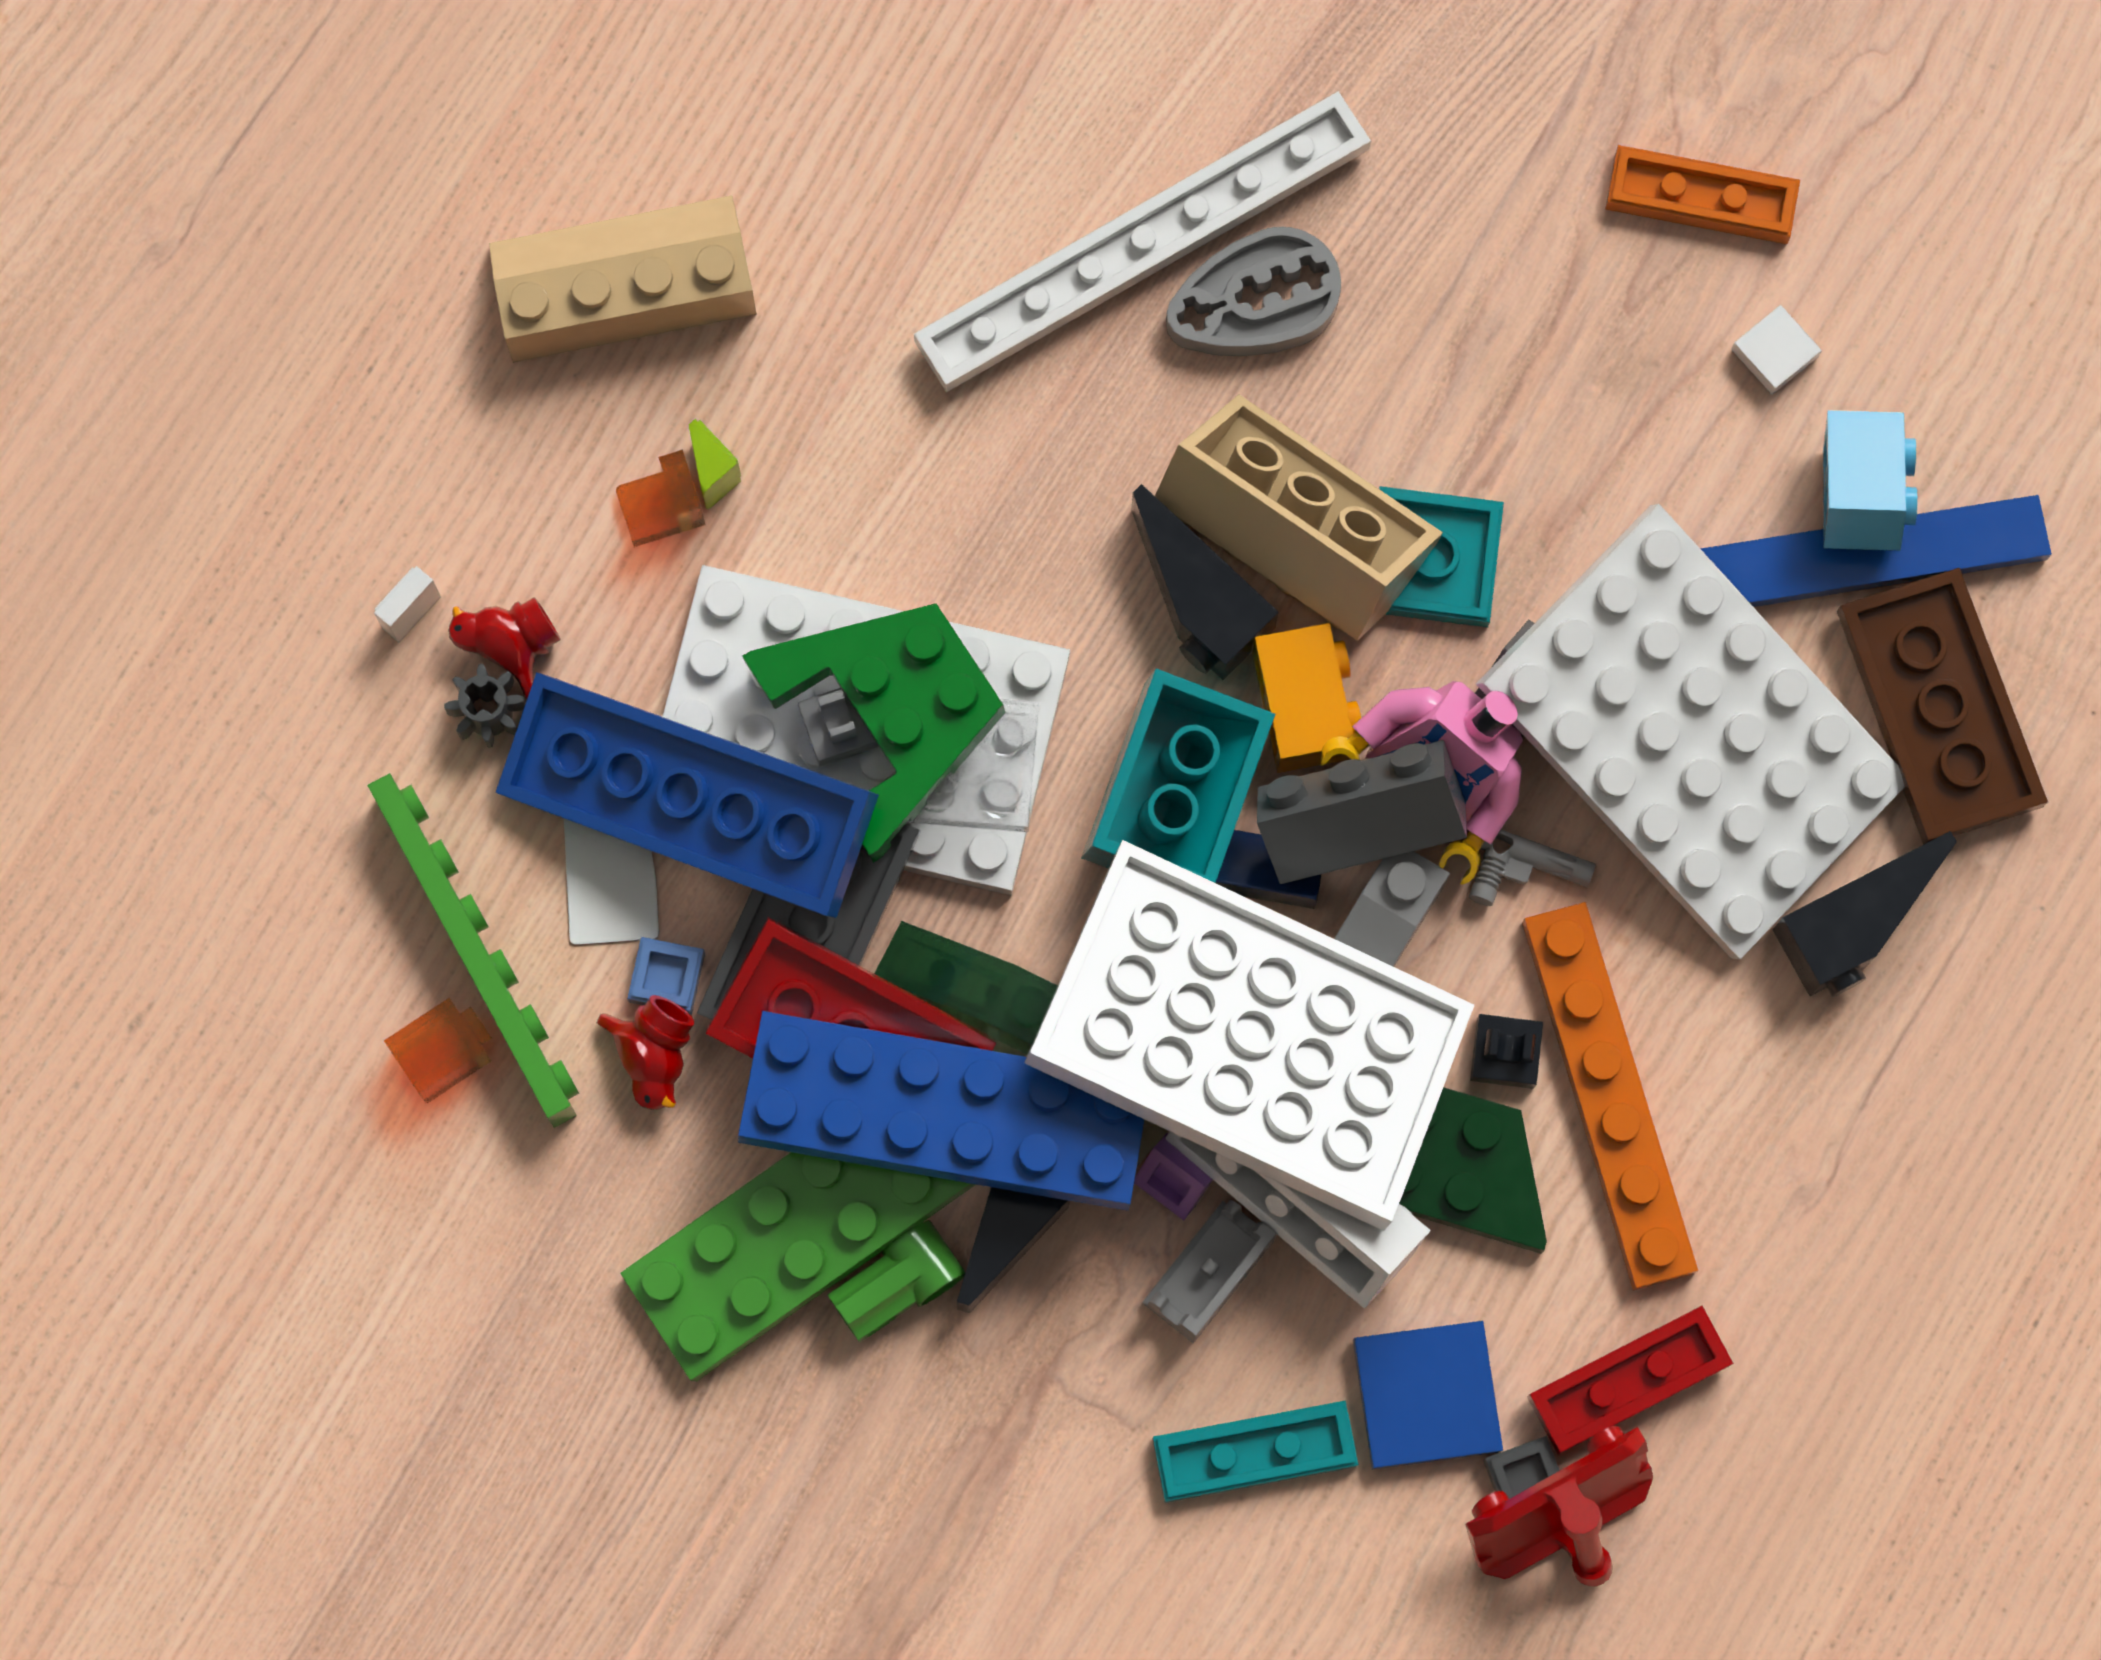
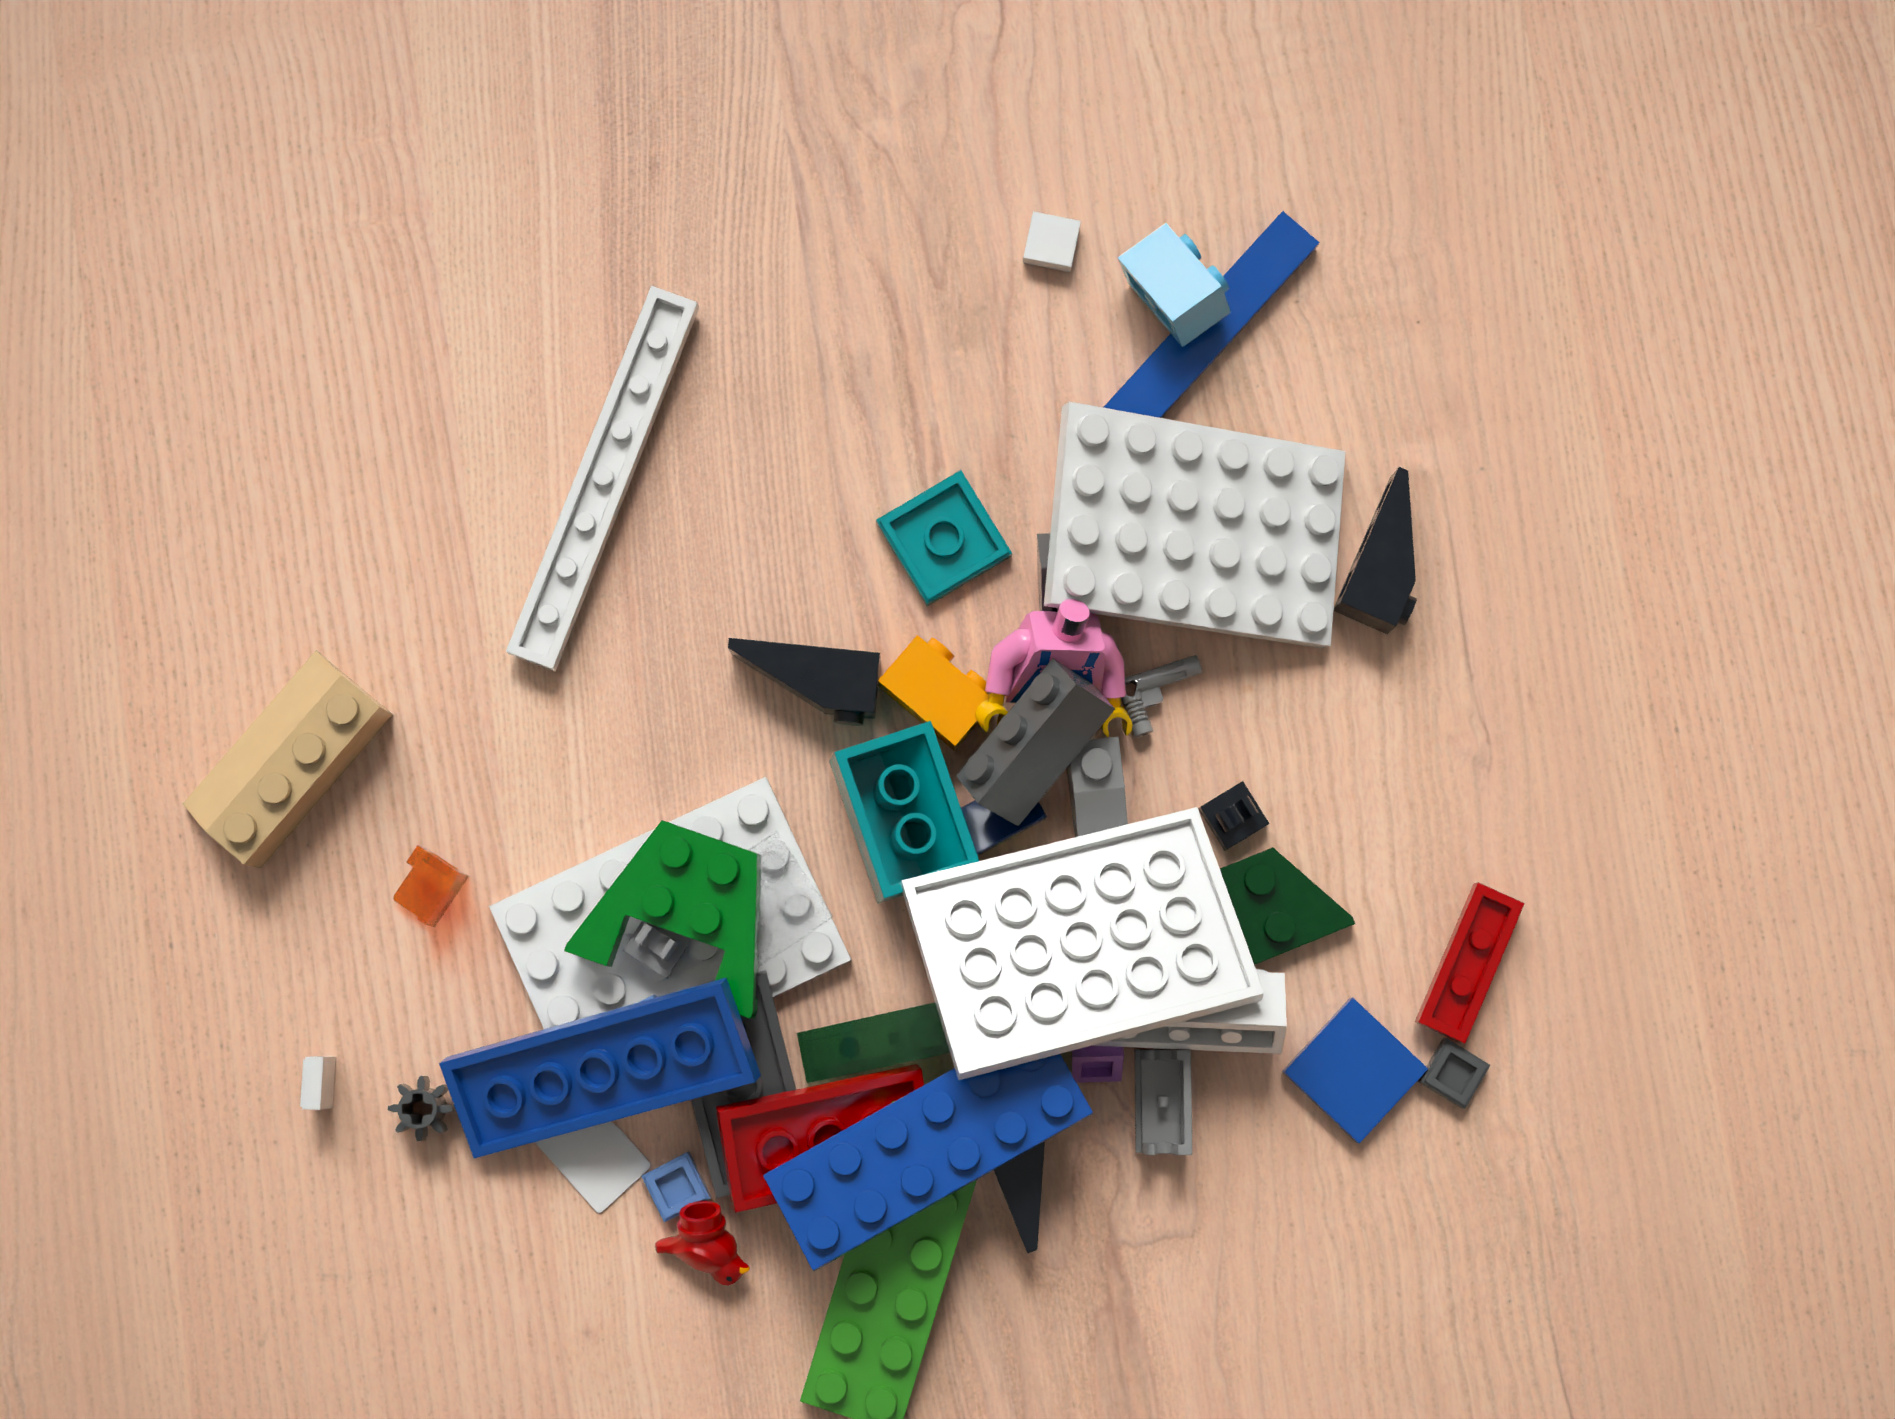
camera: 40 degrees left, 5 degrees up
bright green plate [367,773,579,1128] -> none
clear orange brick [384,998,492,1104] -> none
red animal [448,597,561,700] -> none
lime slope [689,419,741,509] -> none
bright green piece [827,1220,966,1343] -> none
teal tile [1152,1400,1359,1503] -> none
tan slope [1155,394,1443,641] -> none
light grey piece [1166,227,1341,356] -> none
red shield [1465,1426,1653,1587] -> none
orange plate [1522,902,1699,1291] -> none
orange tile [1605,145,1801,244] -> none
reddish brown plate [1837,568,2048,845] -> none

